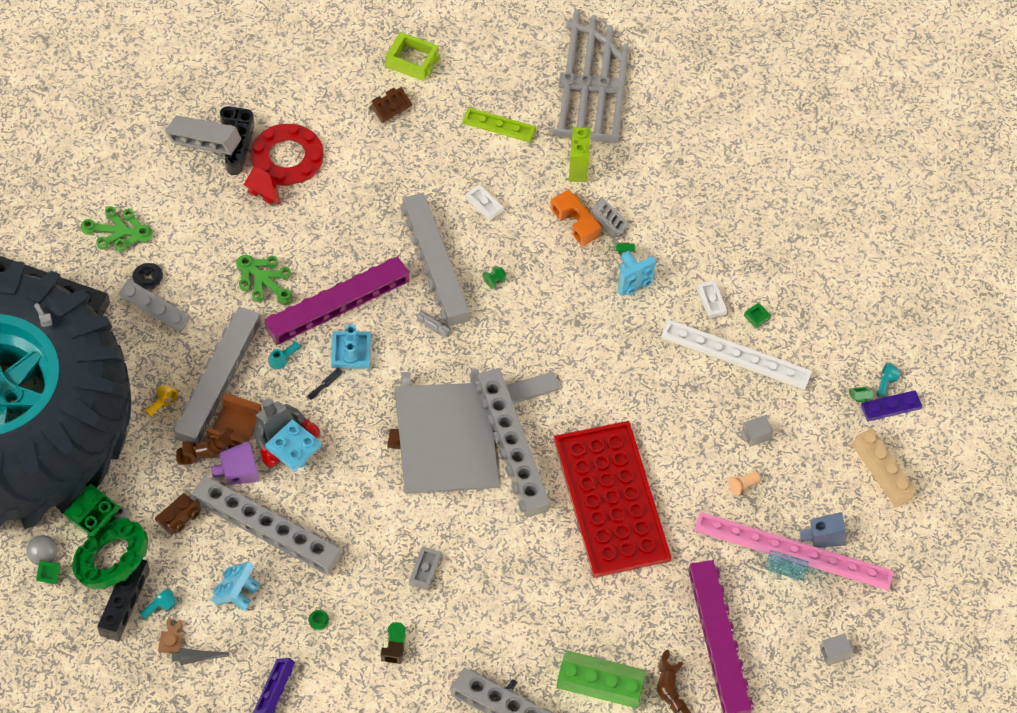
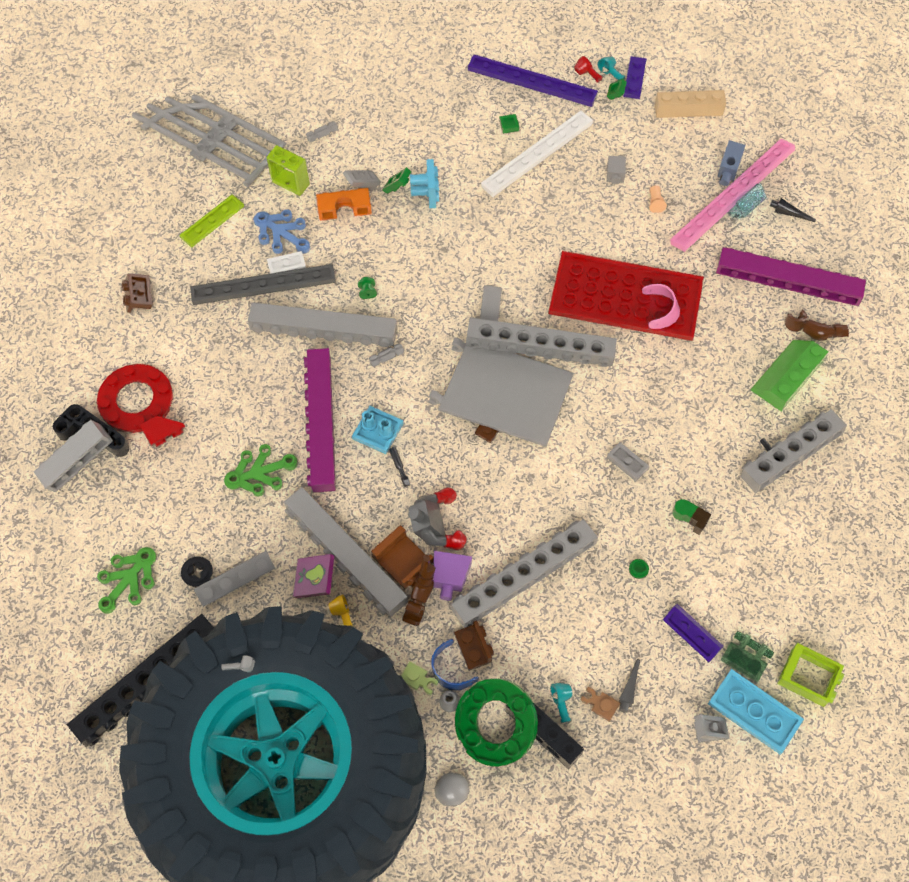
camera: 60 degrees left, 5 degrees up
green plate [36,560,61,584] -> none
green slope [63,484,120,538] -> none
medium azure plate [211,562,260,611] -> none
medium azure plate [265,419,322,472] -> none
teal bar [268,341,301,369] -> none
lime window [385,32,440,81] -> none
white plate [697,280,727,319] -> none
light grey brick [819,633,854,666] -> none
none -> dark grey plate [190,264,336,305]
none -> medium blue plant [254,209,310,254]
none -> magenta tile [293,554,335,598]
none -> light grey axle [306,121,338,142]
none -> yellowish green plate [401,661,438,695]
none -> blue piece [431,639,479,691]
none -> dark purple plate [468,54,598,107]
none -> red bar [574,56,603,83]
none -> bright pink piece [642,284,680,329]
none -> black piece [769,198,816,222]

